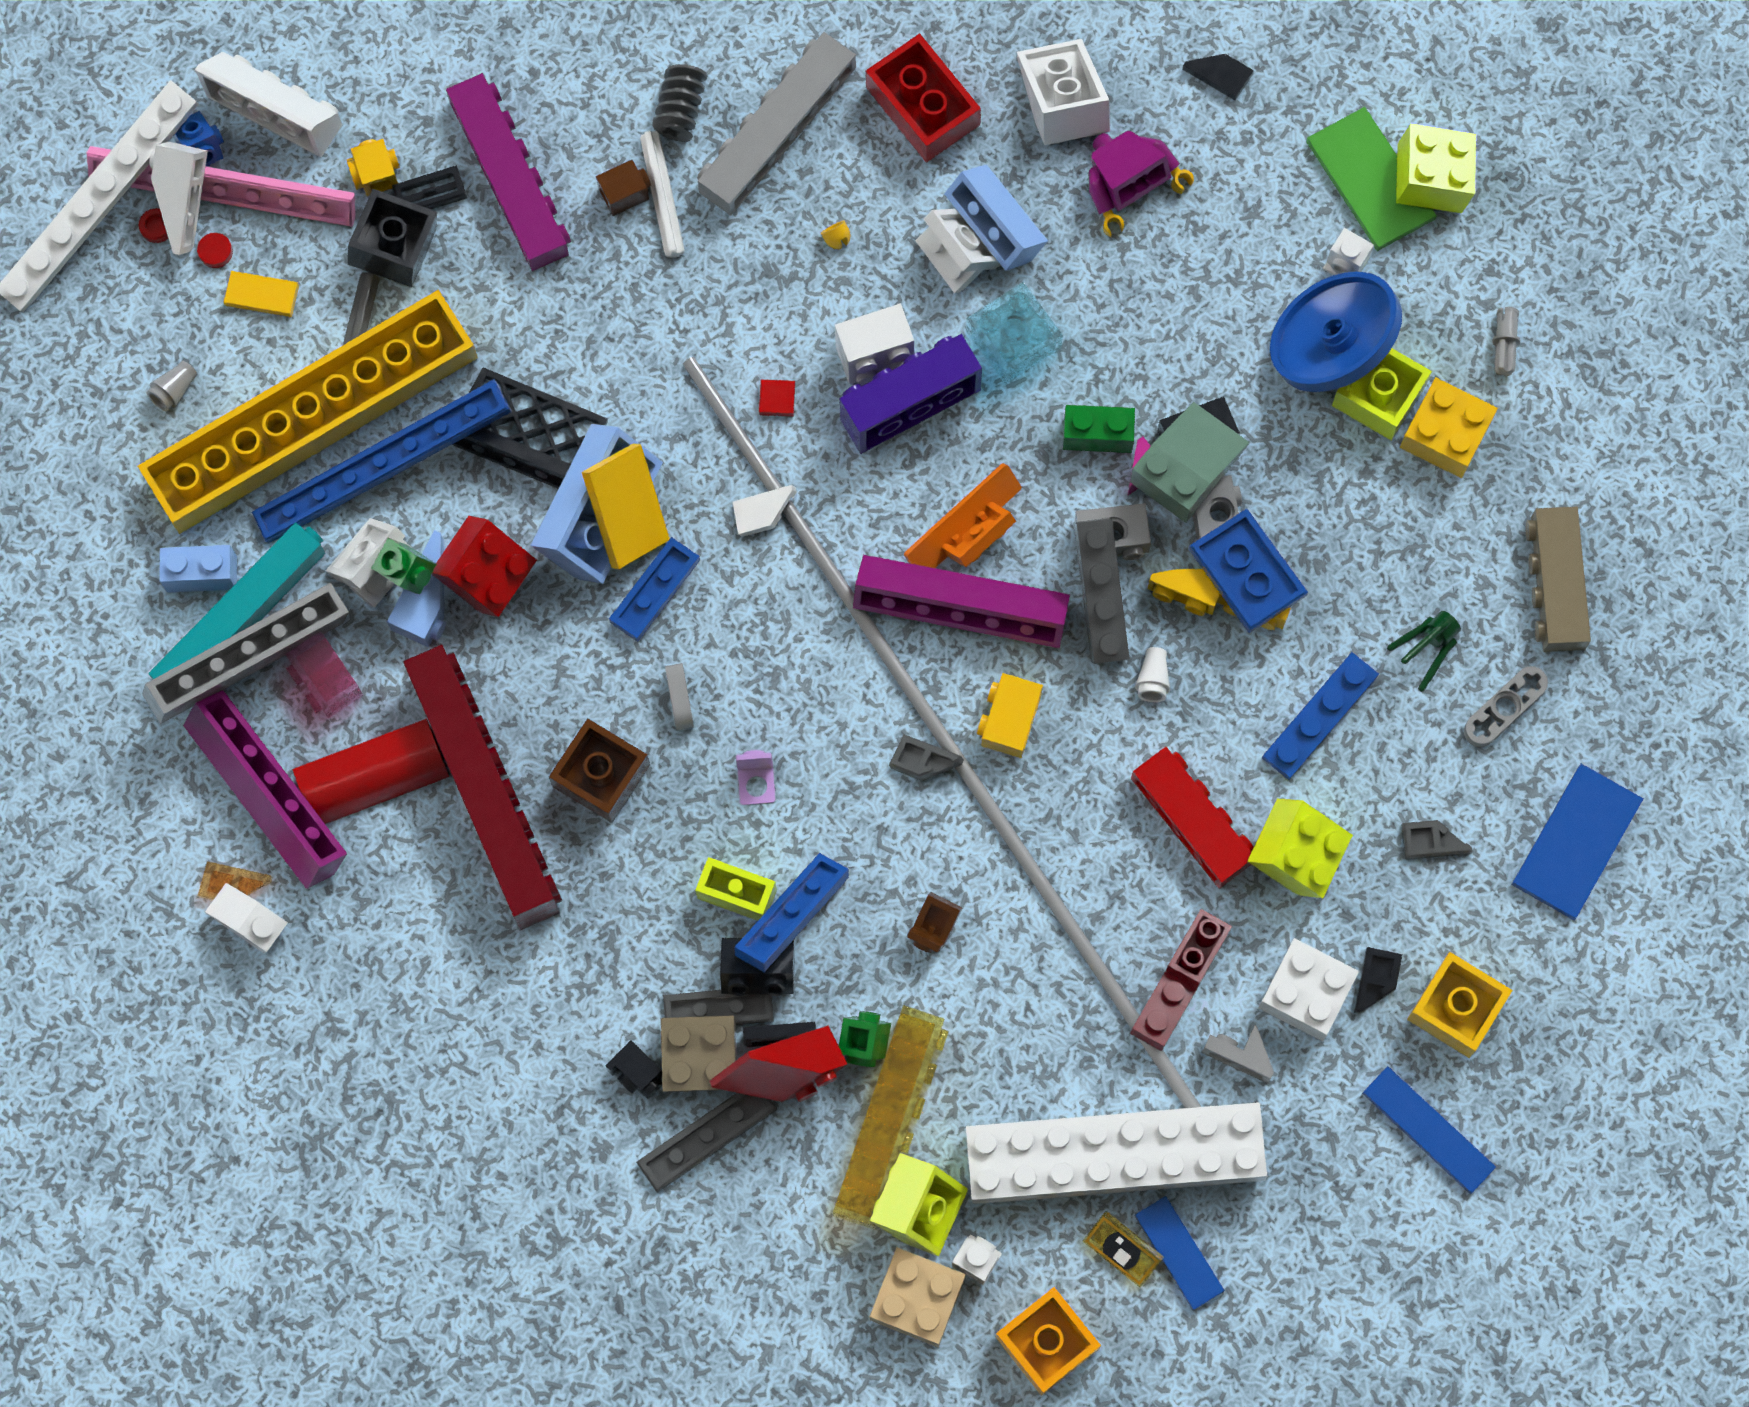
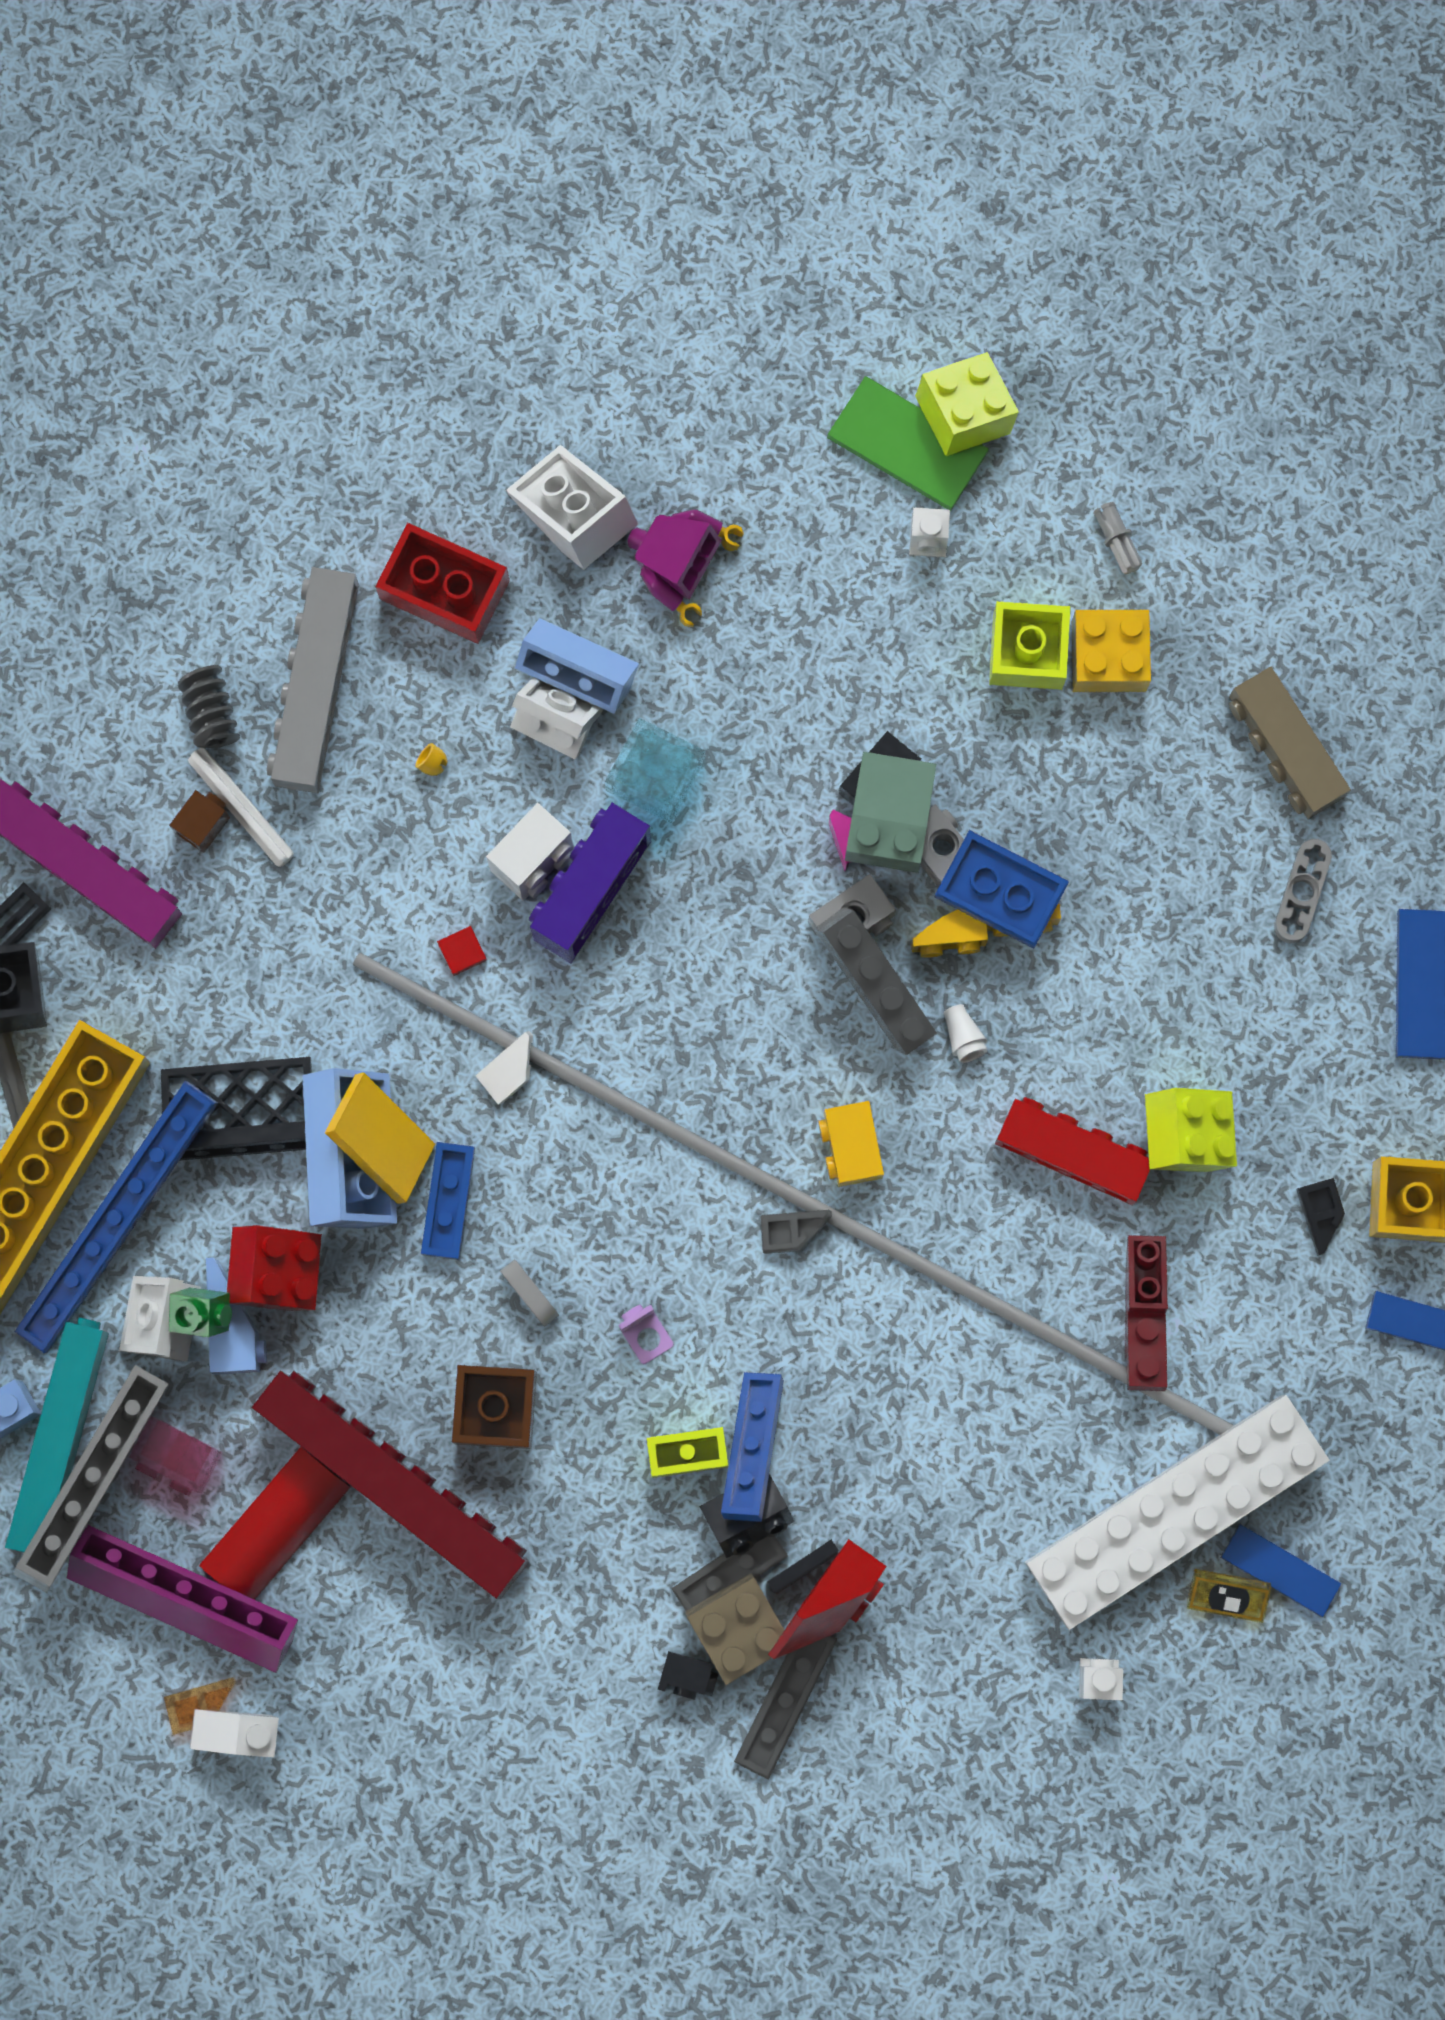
camera: 30 degrees left, 5 degrees up
clear yellow brick [833,1005,949,1230] -> none
green brick [839,1011,891,1067] -> none
magenta brick [853,554,1070,648] -> none
tan brick [869,1247,966,1348] -> none
neon yellow brick [870,1153,968,1256] -> none
orange bracket [904,463,1022,568] -> none
reddish brown bracket [907,892,962,953] -> none
light orange brick [995,1287,1101,1396] -> none
green brick [1063,405,1135,453] -> none
black tile [1182,54,1254,101] -> none
light grey slope [1202,1025,1274,1084] -> none
white brick [1258,938,1359,1041] -> none
blue plate [1262,652,1379,780] -> none
blue dish [1270,272,1402,392] -> none
dark green plant [1387,611,1461,692] -> none
dark grey tile [1401,820,1472,860] -> none

